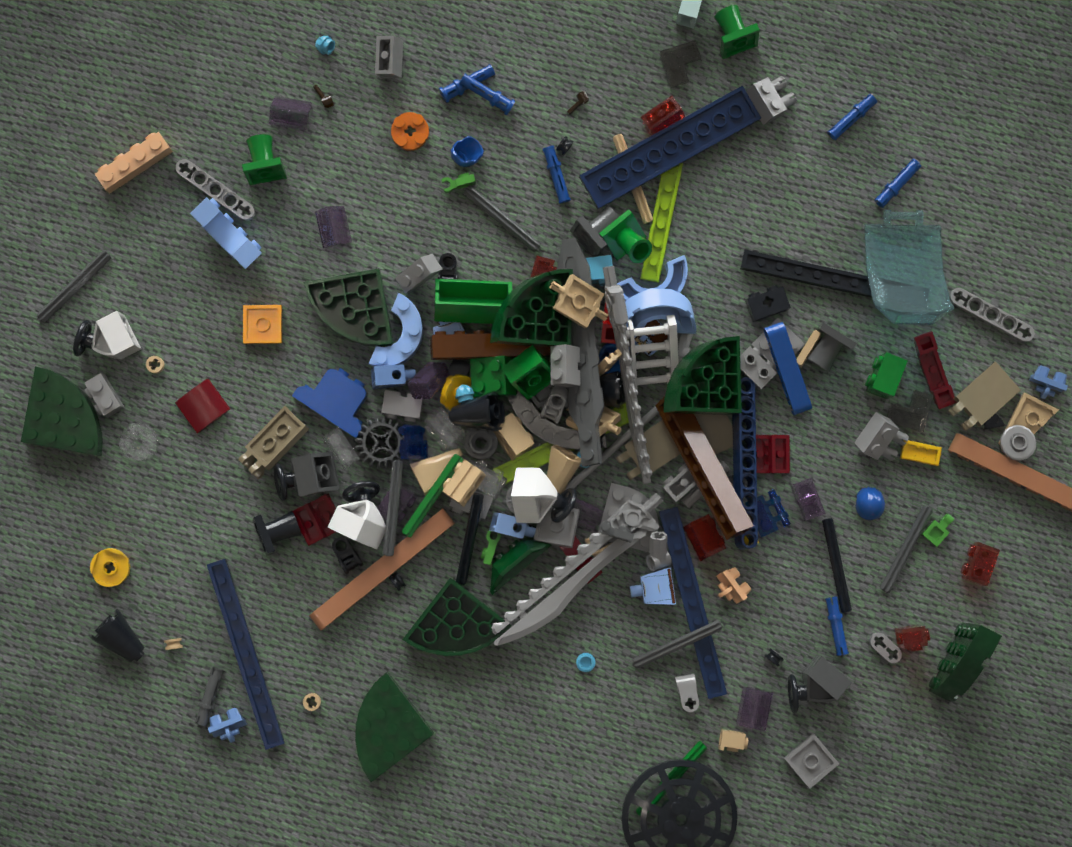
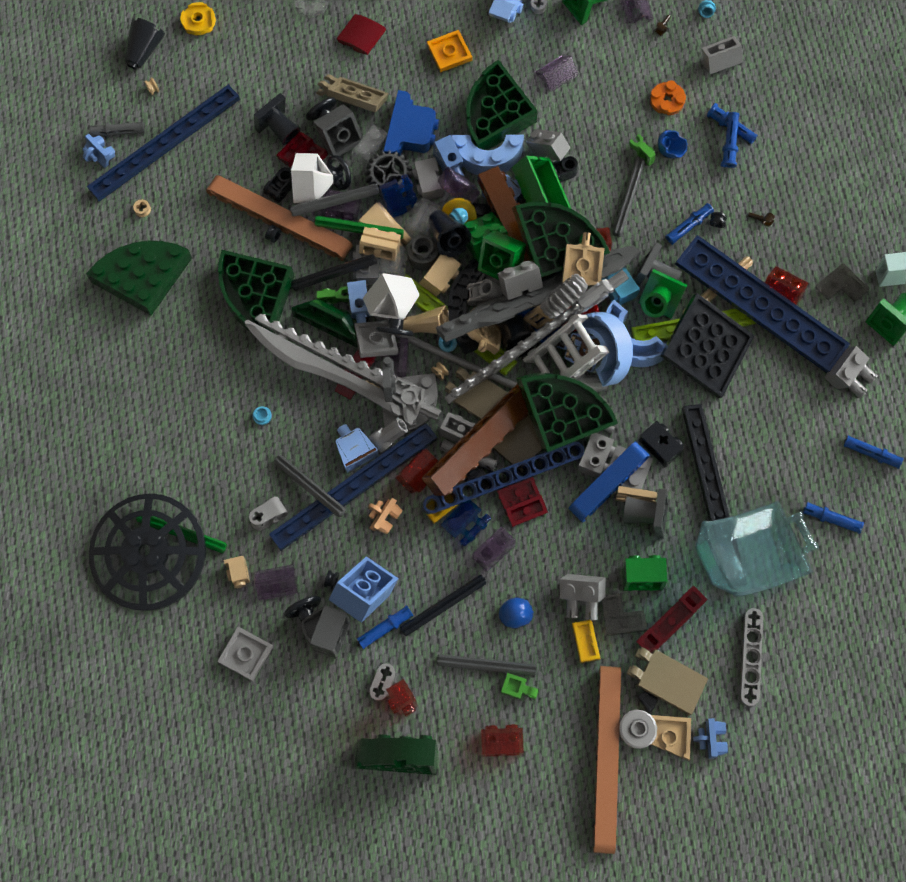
camera: 75 degrees right, 15 degrees down
none -> medium blue brick [329,557,398,623]
none -> tan bush [431,362,449,381]
none -> light grey gear [540,274,588,319]
none -> black plate [660,293,754,398]

